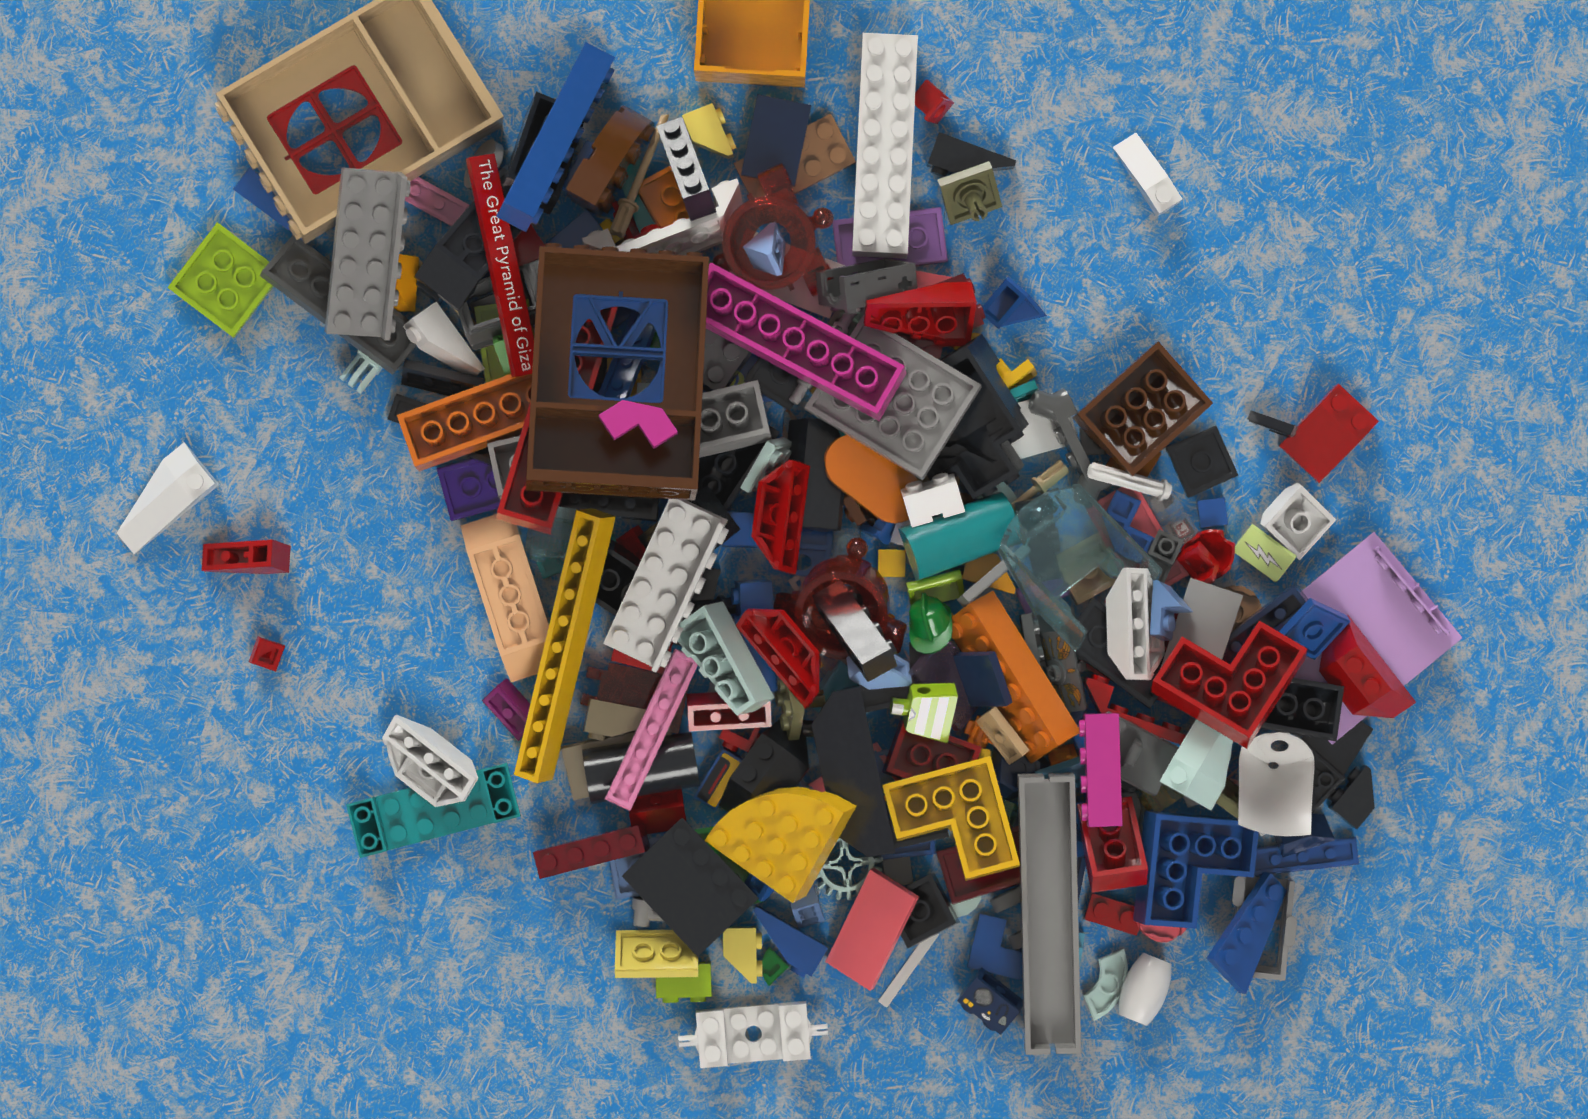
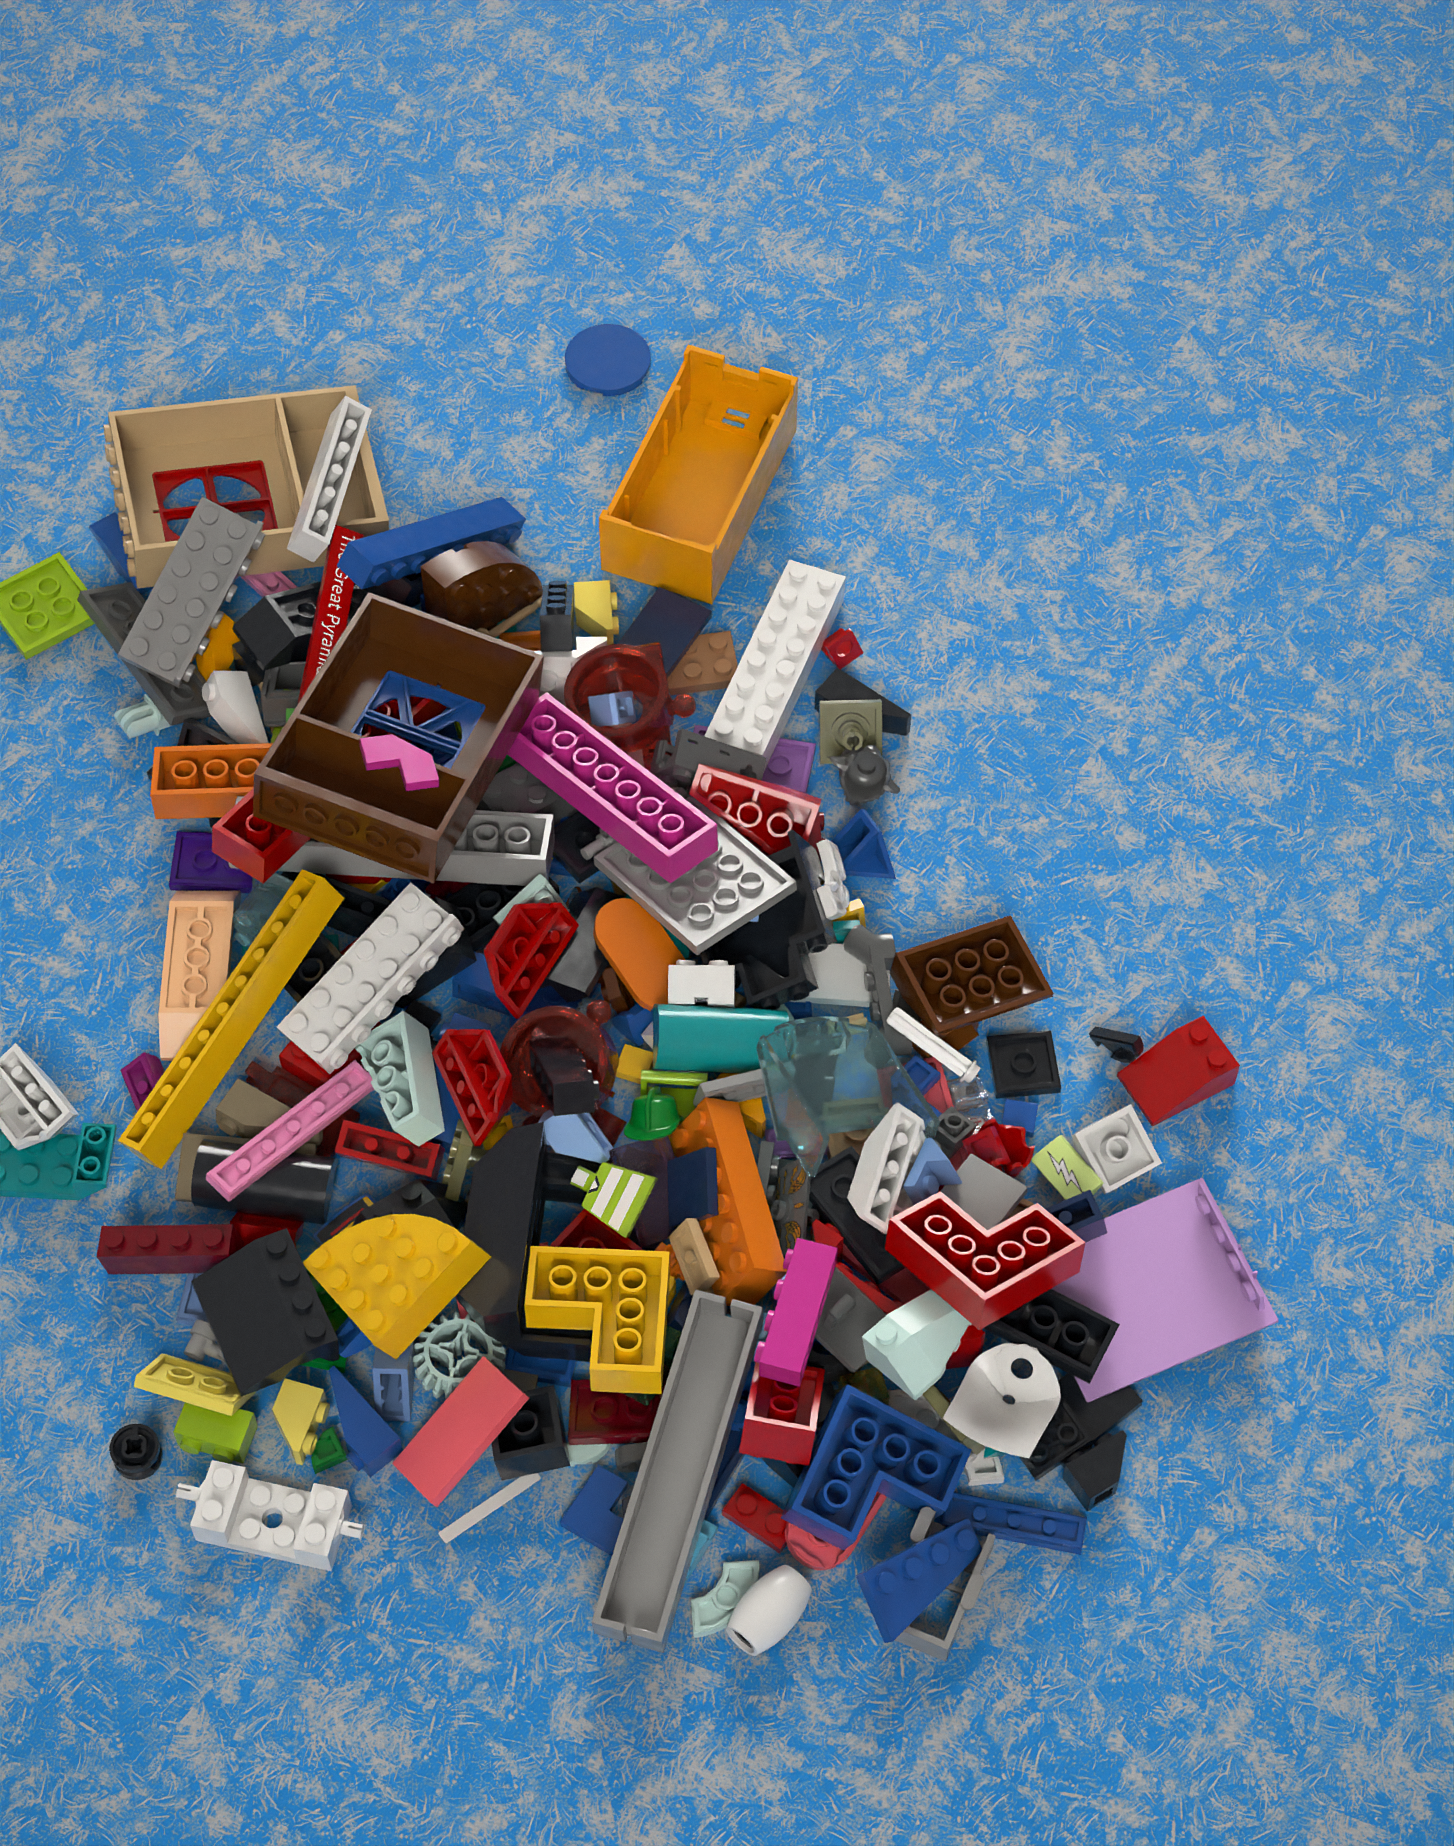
camera: 20 degrees right, 30 degrees down
red bracket [719,728,761,752] -> none
dark blue brick [957,968,1023,1035] -> none
white slope [1113,133,1182,217] -> none
dark blue slope [1273,813,1335,857] -> none
blue tile [1279,598,1351,660] -> none
red wedge [1319,615,1416,718] -> none
none -> black wheel [109,1424,163,1480]
none -> white brick [287,396,372,563]
none -> white tile [816,839,849,920]
none -> dark grey hair [830,745,900,806]

